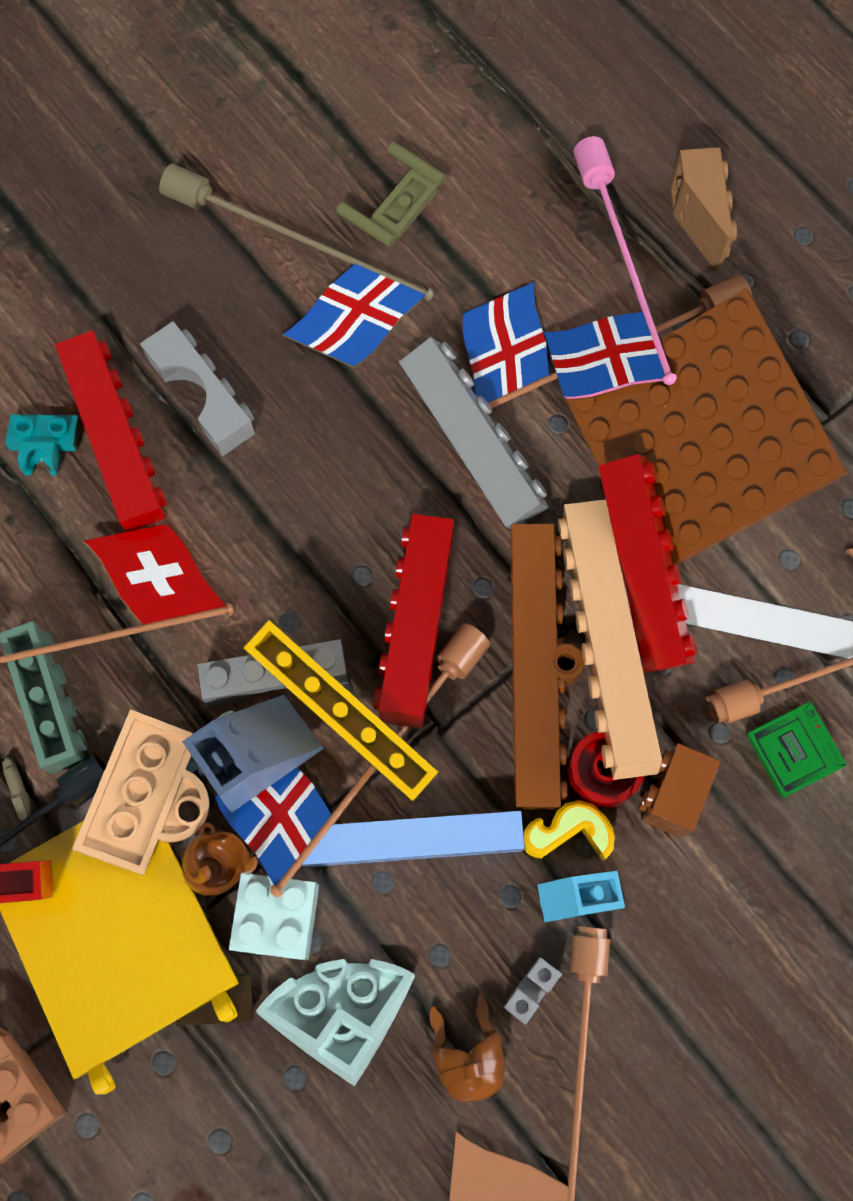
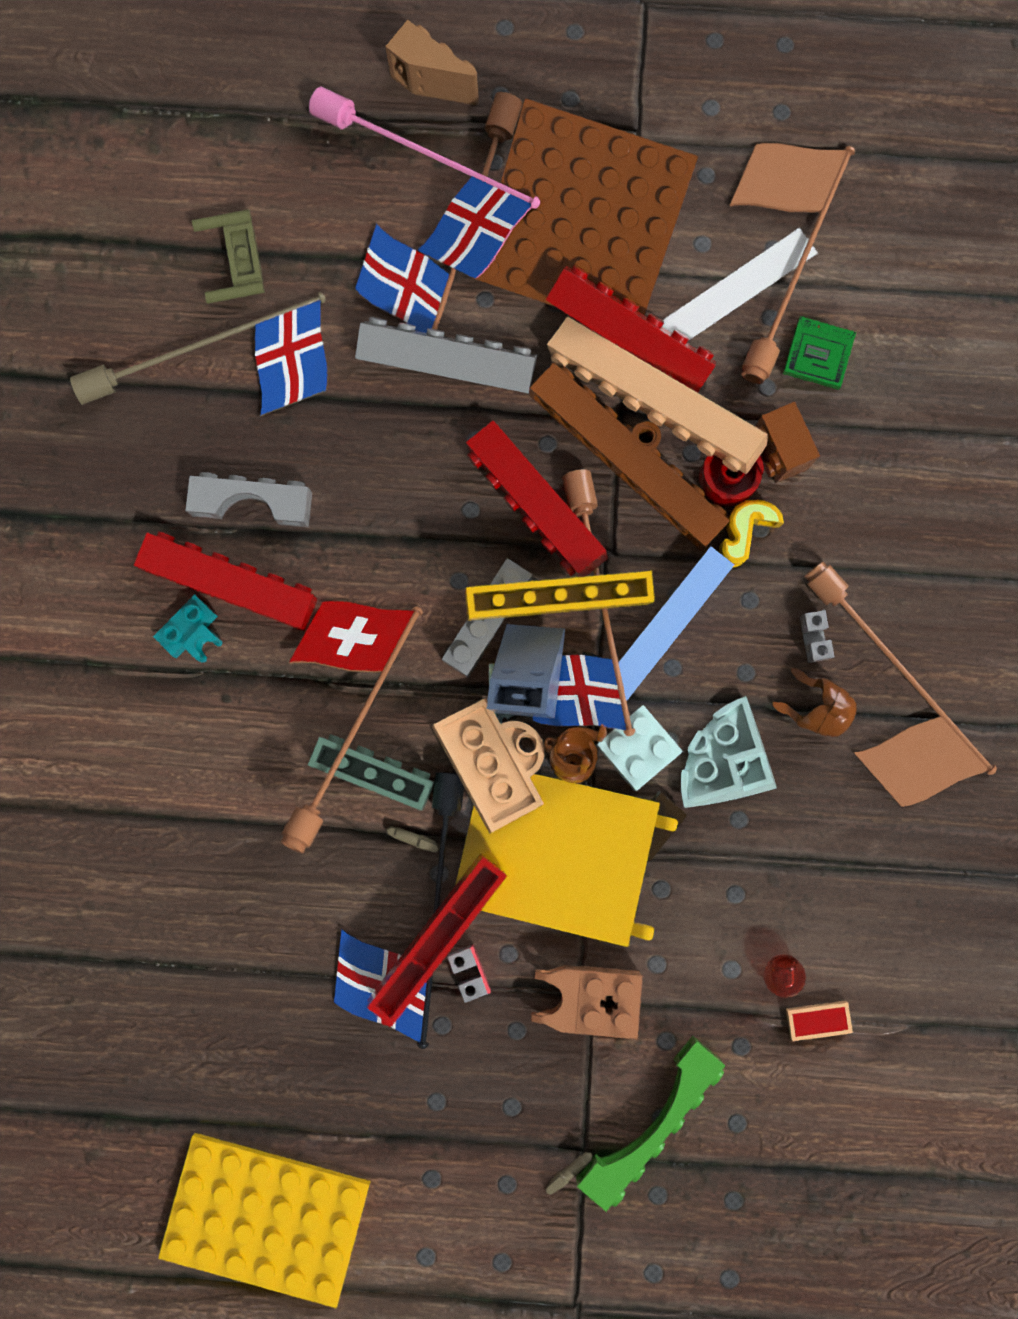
camera: 45 degrees left, 10 degrees up
medium azure slope [537,871,625,922] -> none

